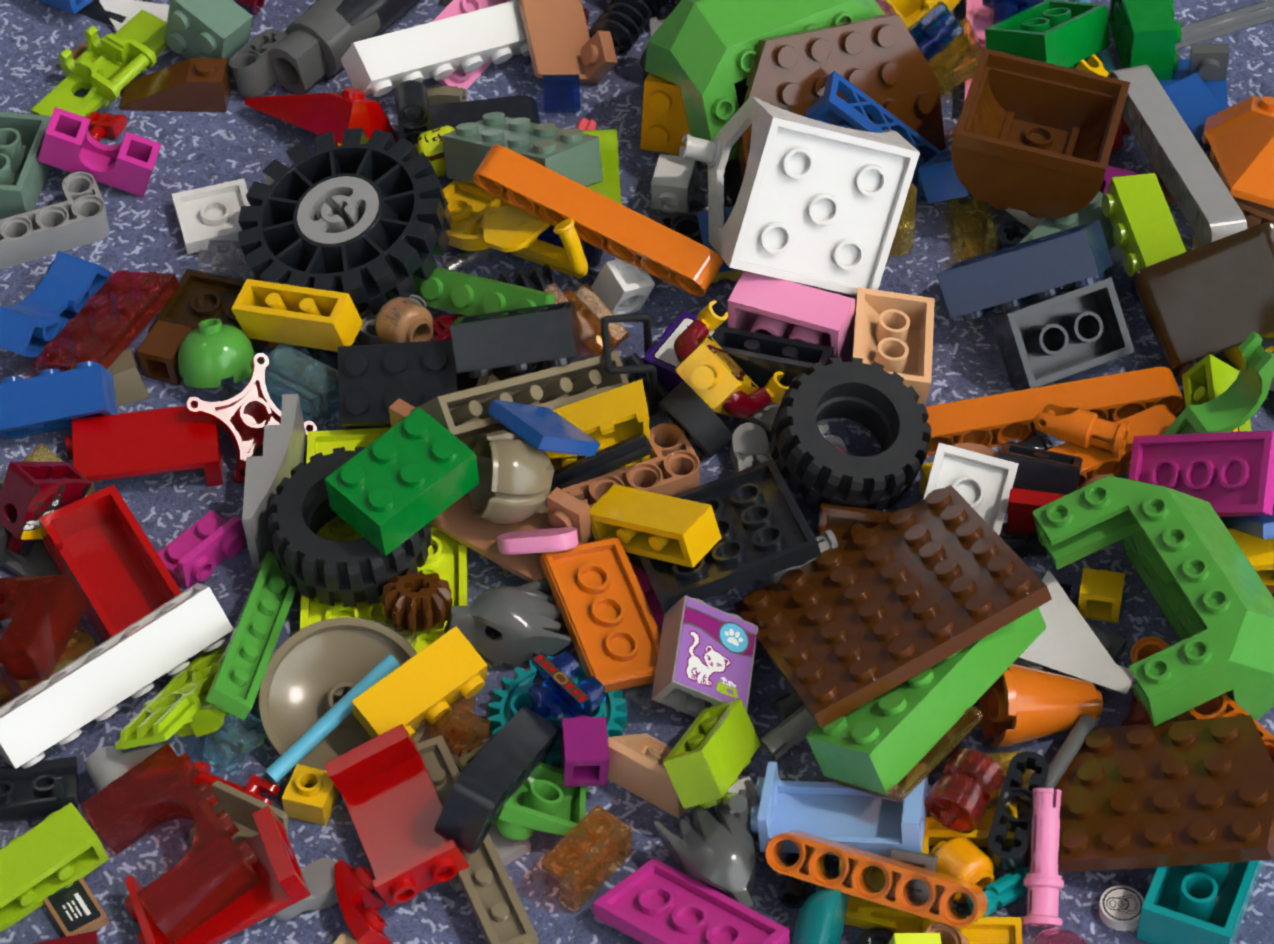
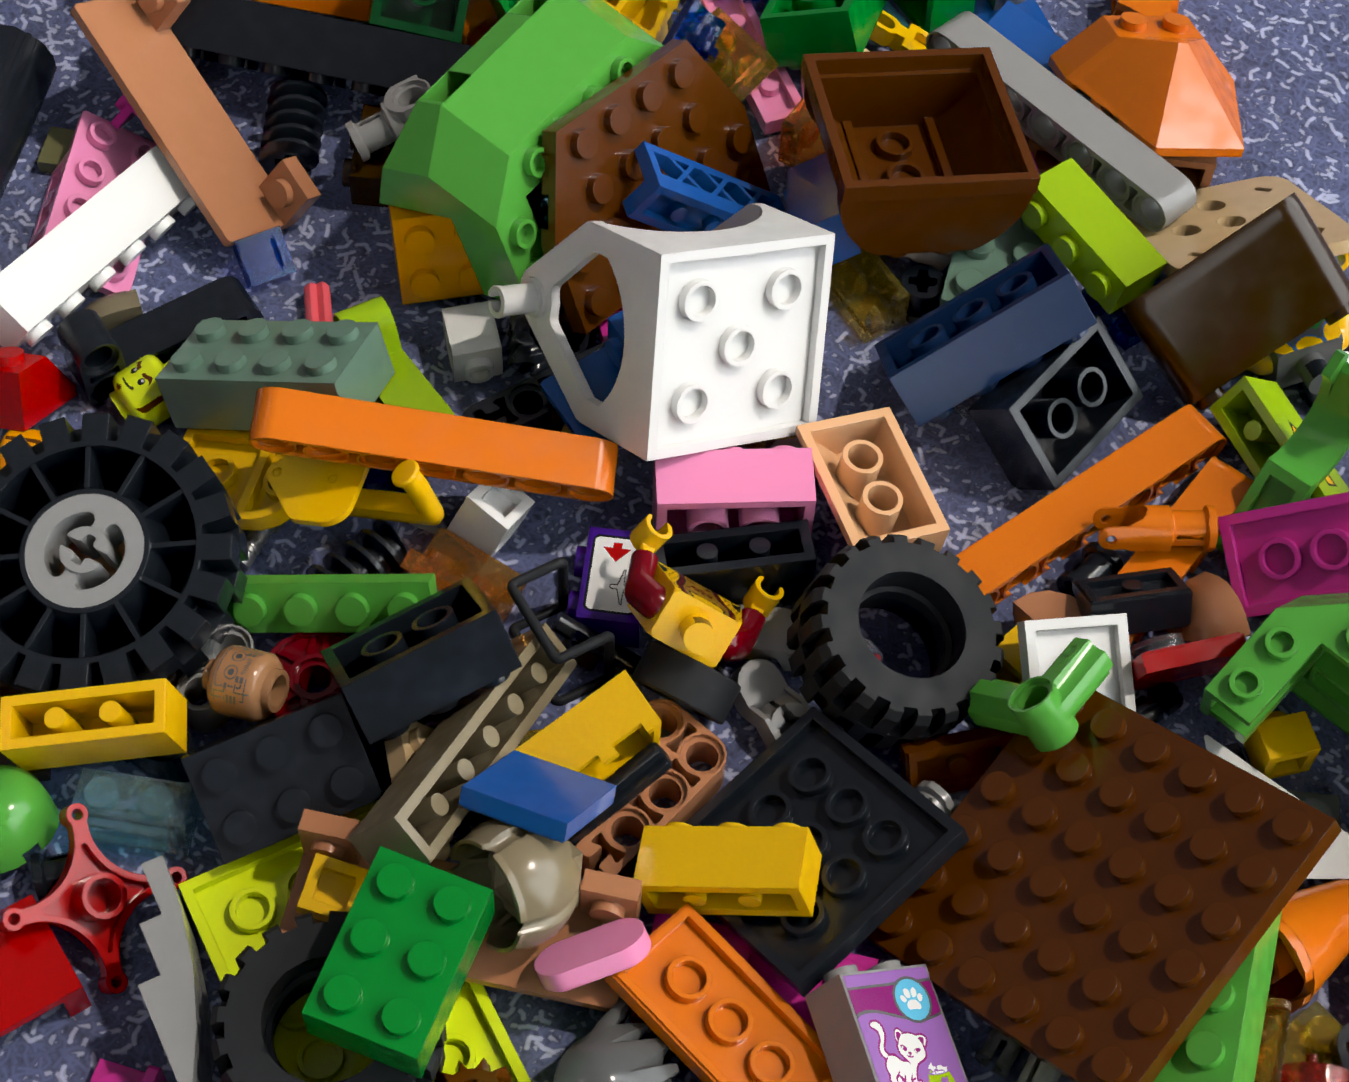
camera: 30 degrees left, 10 degrees up
none -> bright green piece [967,637,1113,752]

